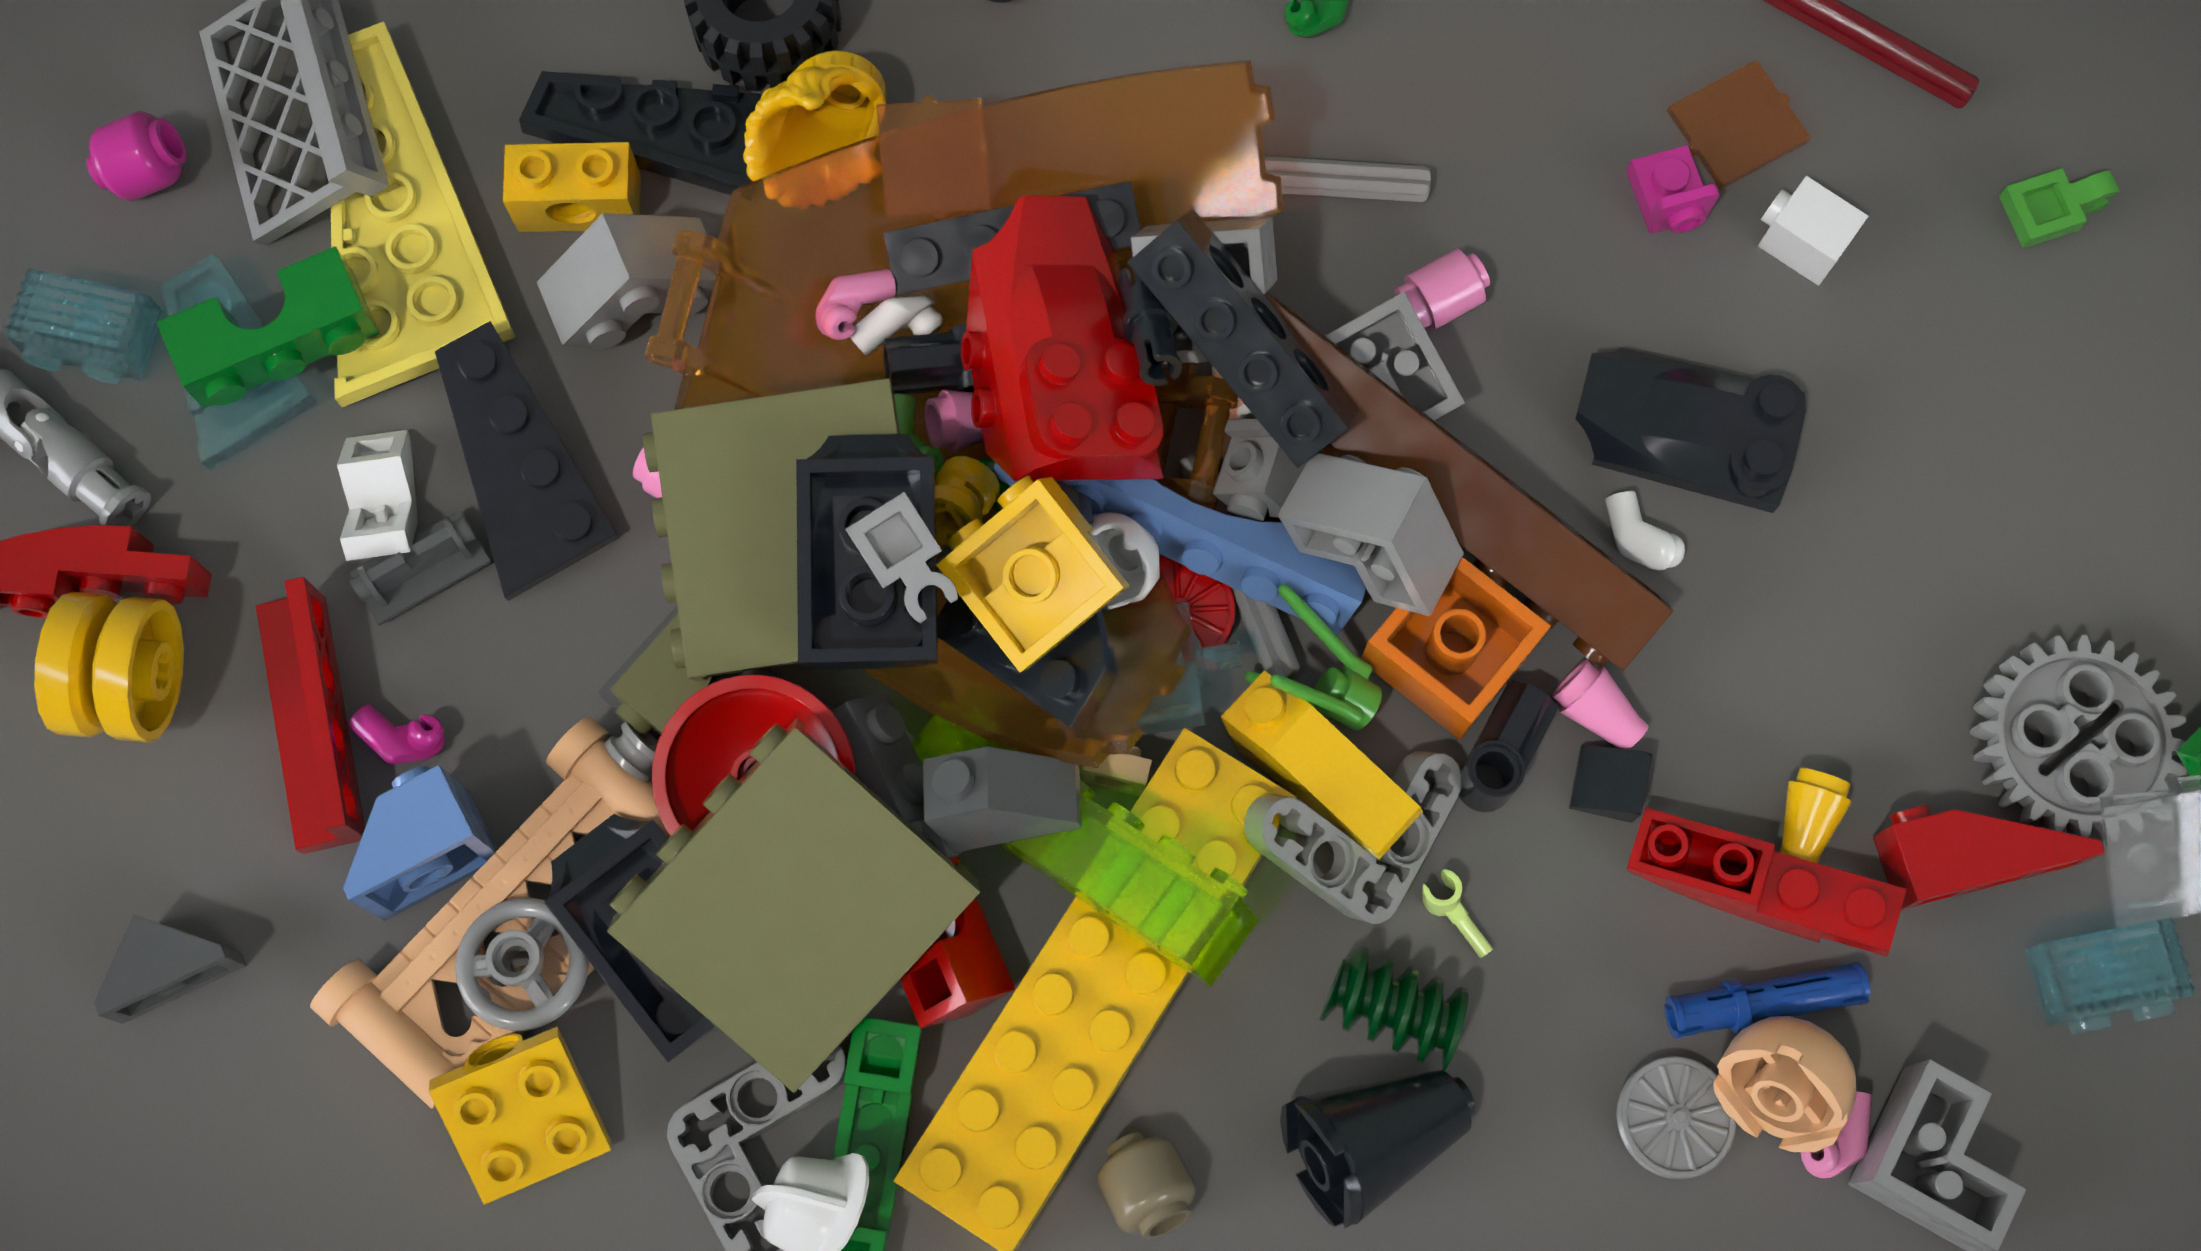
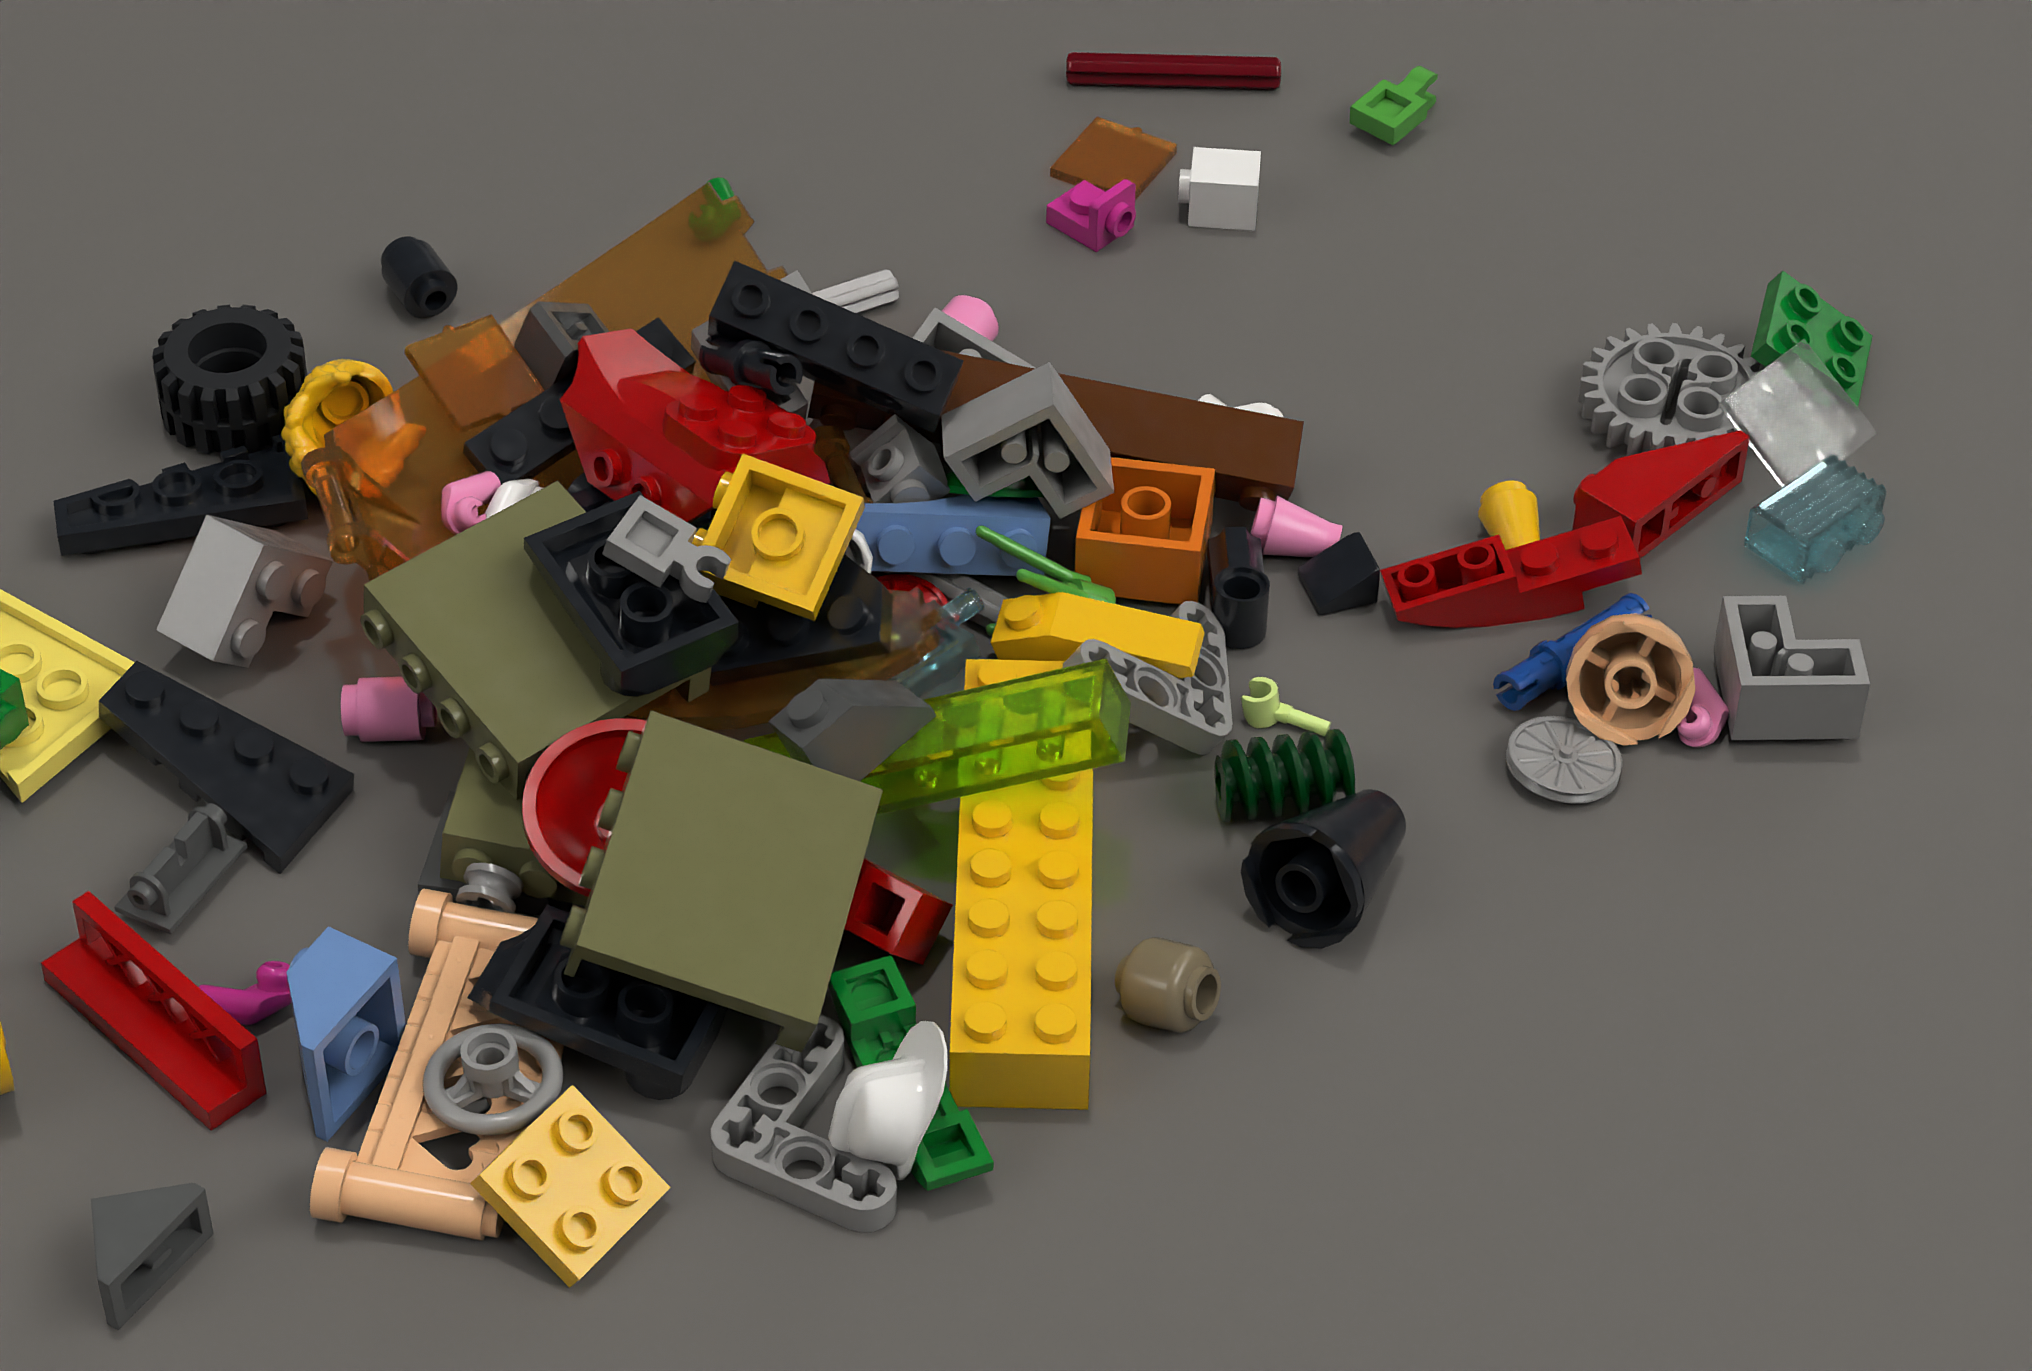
camera: 30 degrees left, 30 degrees down
white slope [337,430,418,561] -> none
yellow brick [503,142,641,232] -> none
black slope [1575,348,1806,513] -> none
none -> dark grey slope [512,301,609,391]

